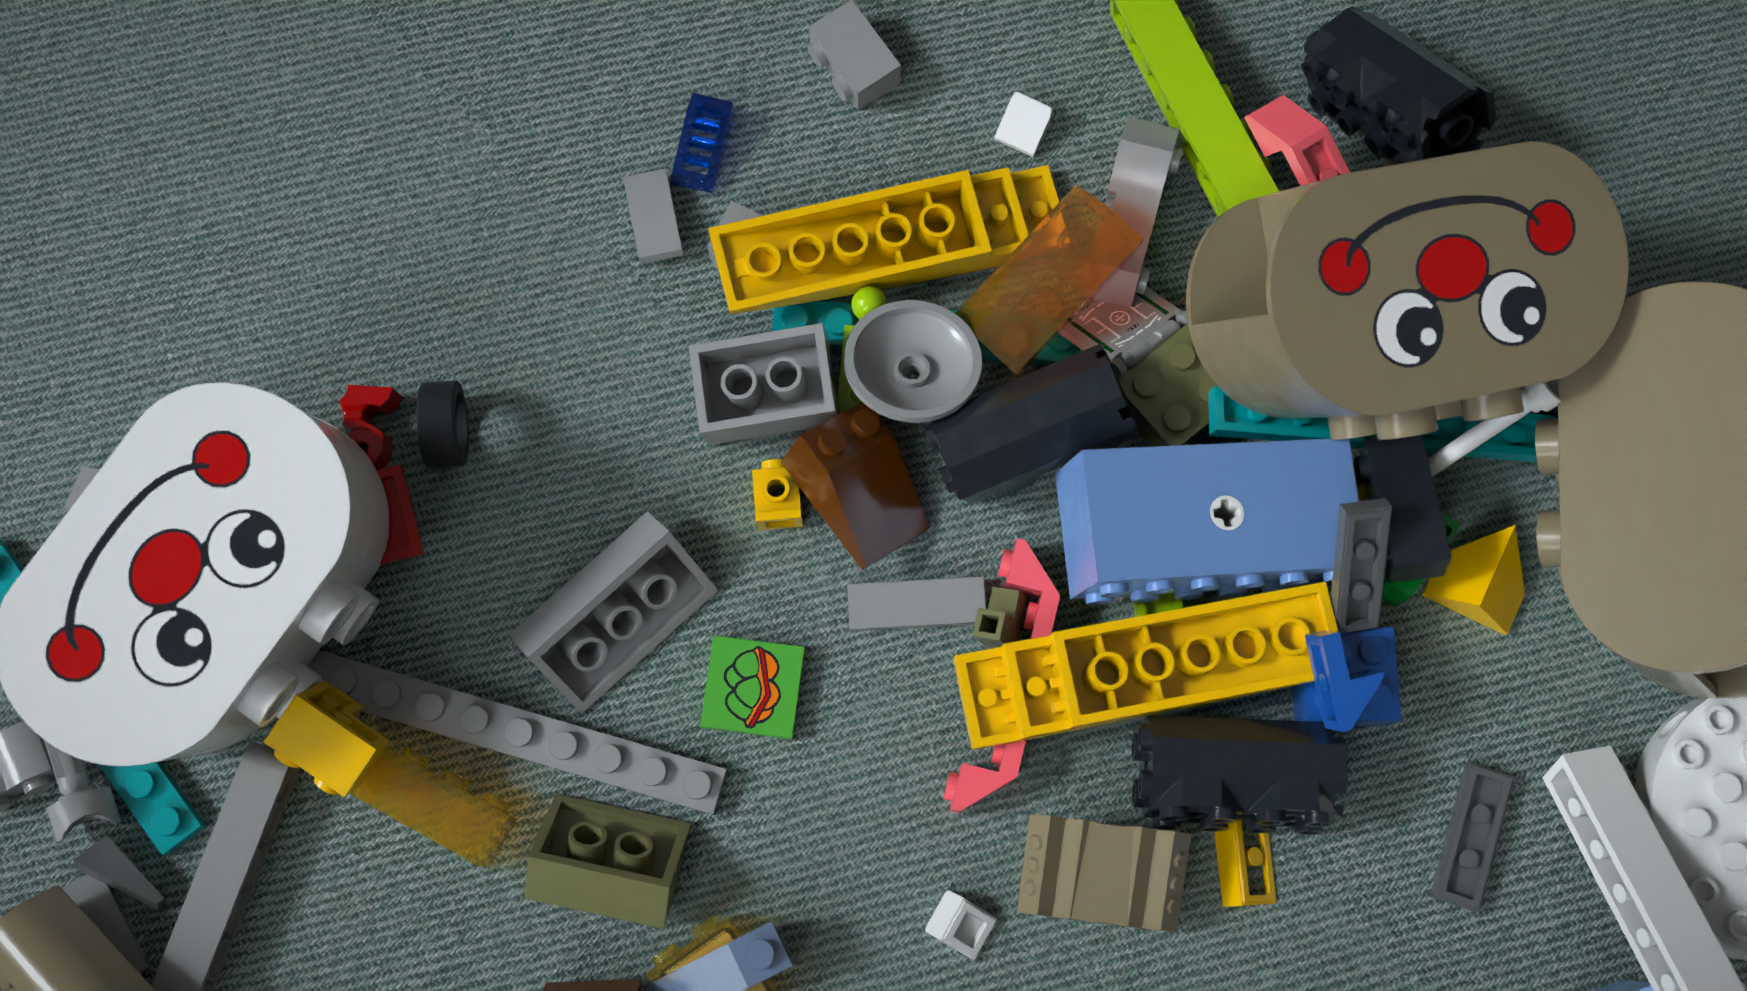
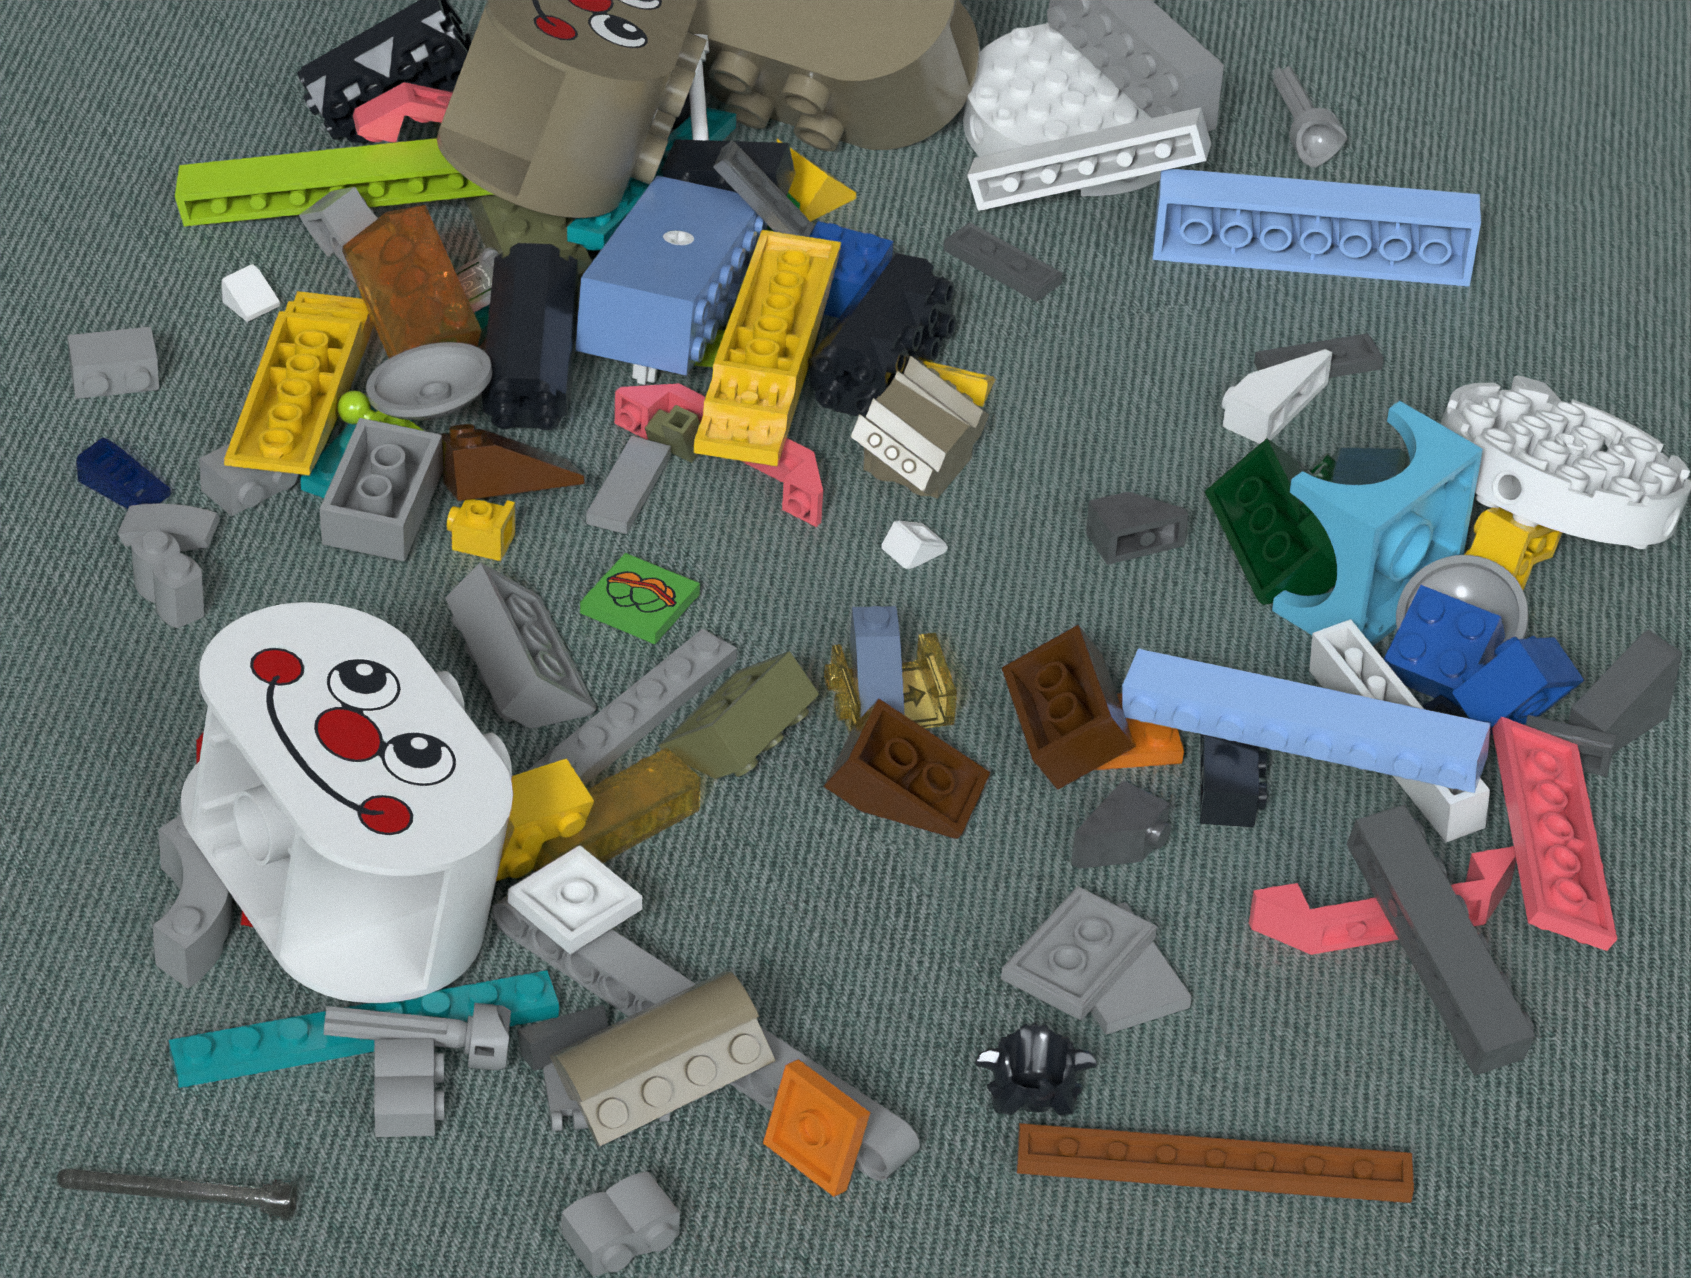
camera: 70 degrees left, 35 degrees down
blue slope [1305,631,1385,732] -> none
none -> light grey brick [131,529,204,628]
none -> white plate [508,845,642,954]

